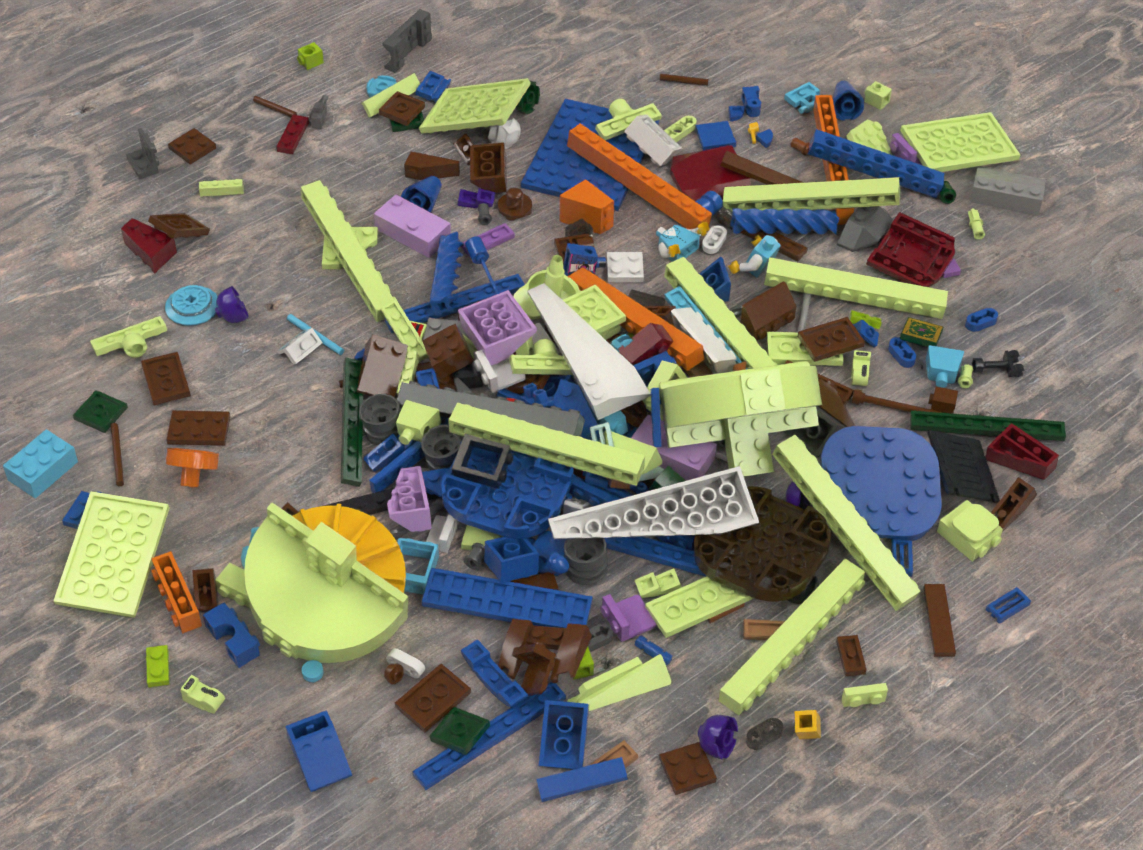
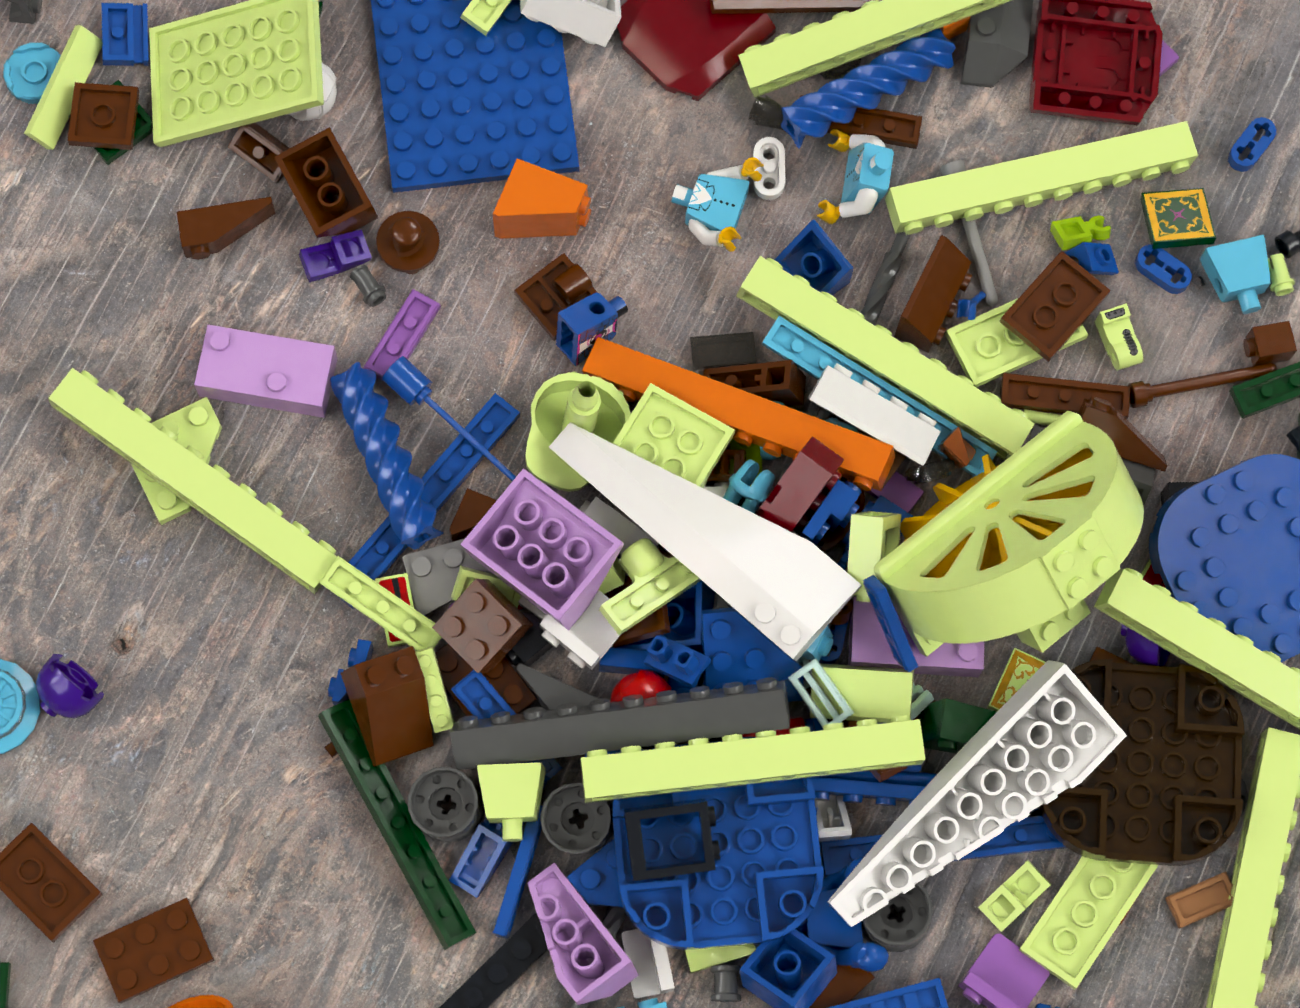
camera: 30 degrees left, 25 degrees up
white panel [277,328,323,365] -> none
medium azure bar [287,314,344,355] -> none
blue cone [401,176,442,213] -> none
clear smoke bracket [565,219,593,238] -> none
orange brick [567,123,712,229] -> none
white plate [607,252,644,282] -> none
blue wheel [695,190,723,217] -> none
none -> blue hand [956,291,986,320]

